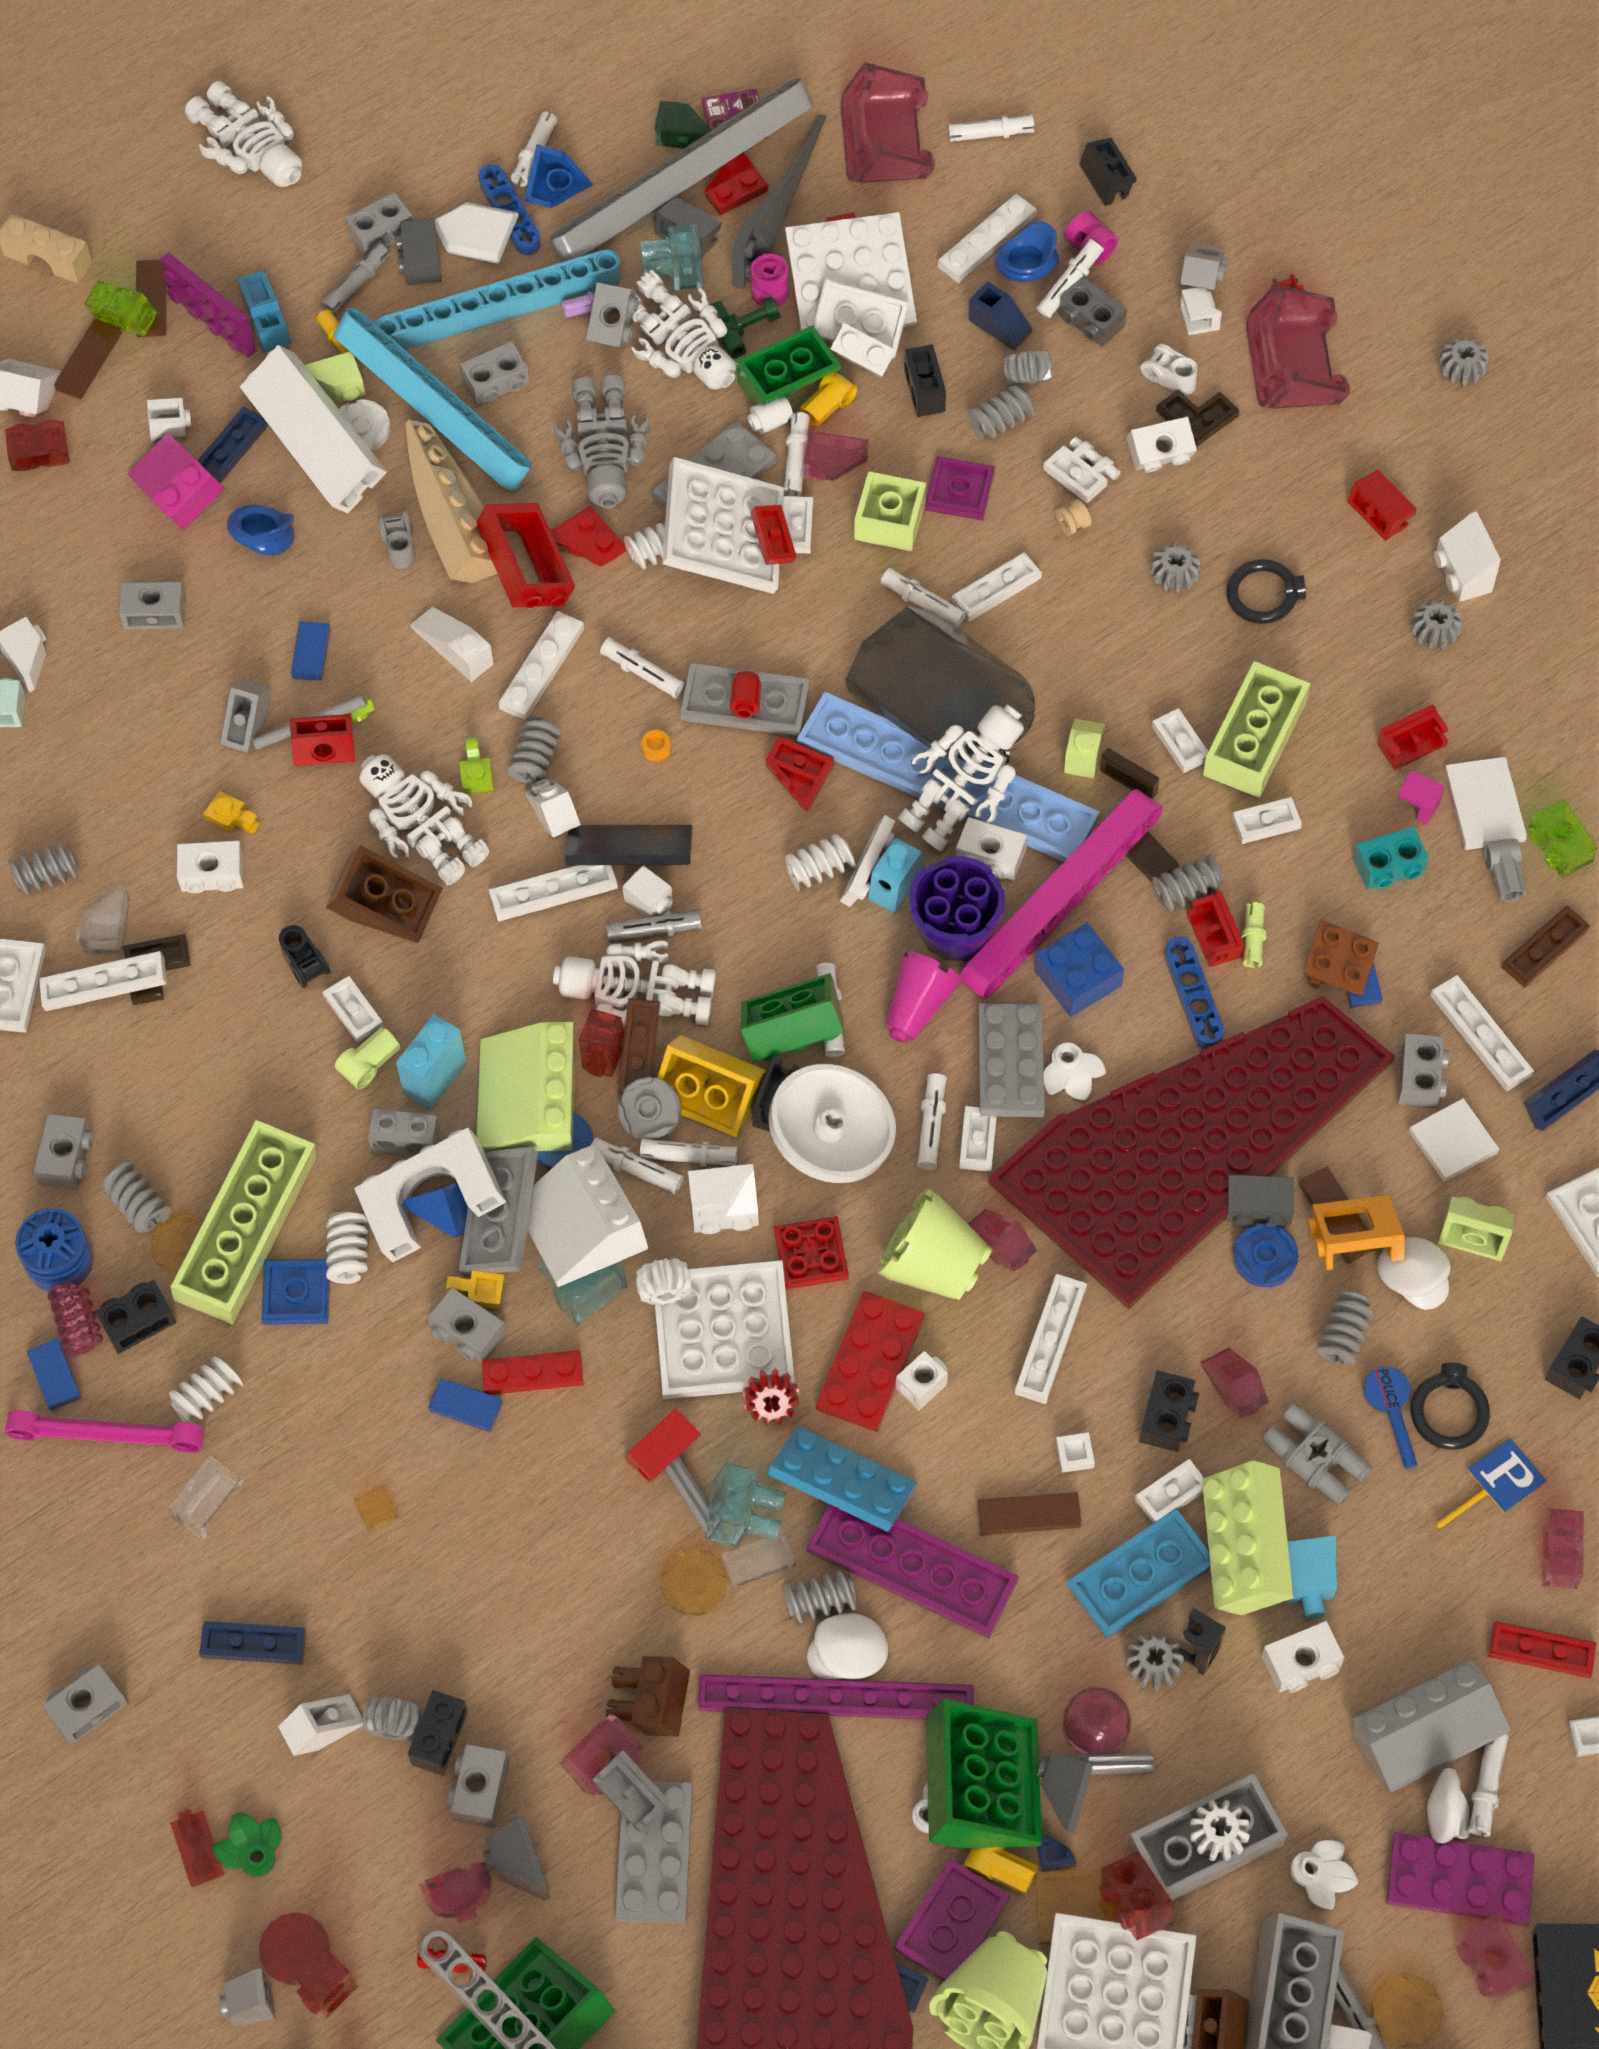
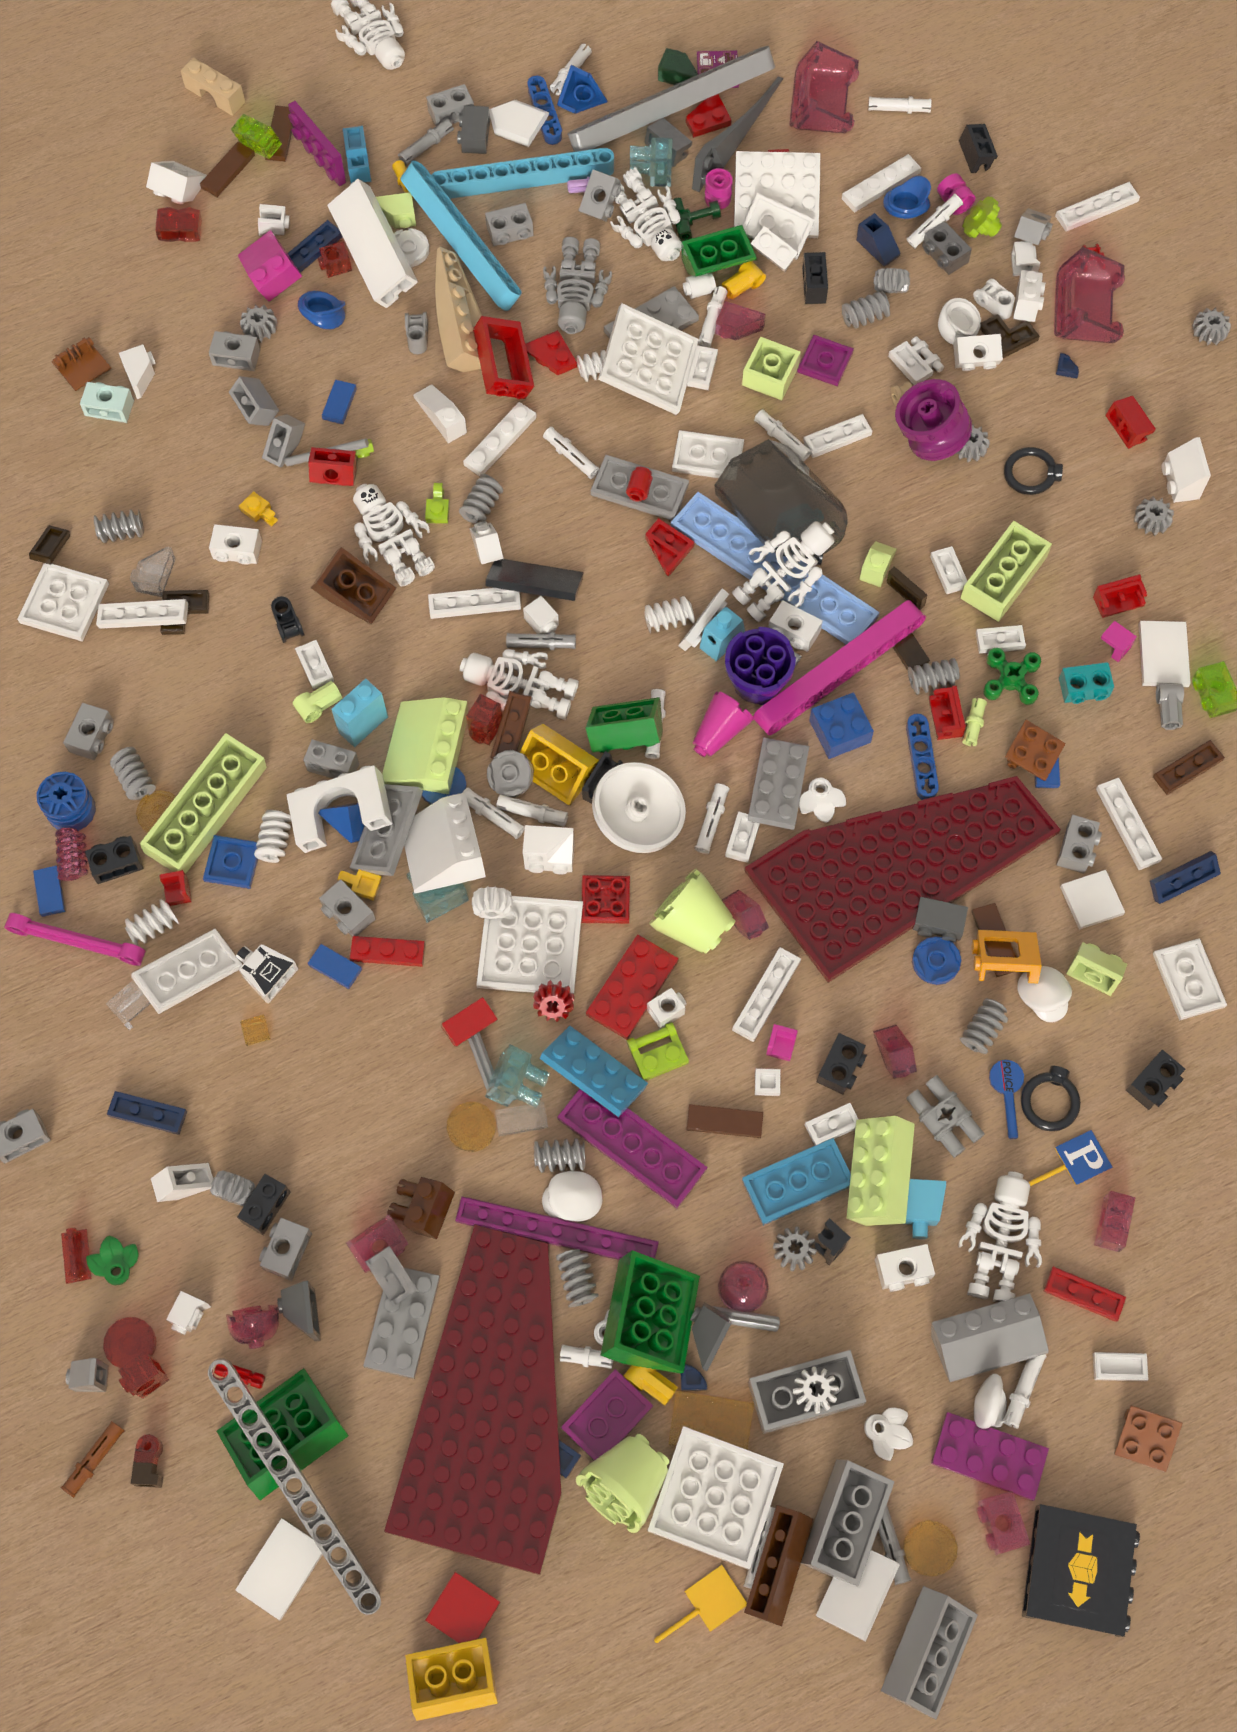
camera: 10 degrees right, 5 degrees up
light orange tile [641,729,672,761] -> none
red plate [750,505,797,565] -> none
clear red brick [1099,1851,1174,1941] -> none
none -> white tile [132,929,242,1014]
none -> red panel [159,870,191,906]
none -> white window [166,1291,211,1335]
none -> light grey brick [229,376,279,426]
none -> torso [236,944,298,1004]
none -> light grey gear [240,304,277,342]
none -> clear red brick [317,241,352,278]
none -> light grey piece [556,1249,599,1308]
none -> white pin [560,1344,613,1369]
none -> lime plate [626,1022,689,1081]
none -> white tile [672,430,744,481]
none -> dark pink panel [766,1024,798,1061]
none -> magenta piece [895,379,972,461]
none -> white piece [938,298,981,345]
none -> white piece [958,1172,1042,1303]
none -> lime plant [962,196,1002,238]
none -> green gear [983,648,1042,705]
none -> white brick [1013,270,1046,322]
none -> white tile [1055,182,1140,232]
none -> dark blue tile [1056,353,1079,379]

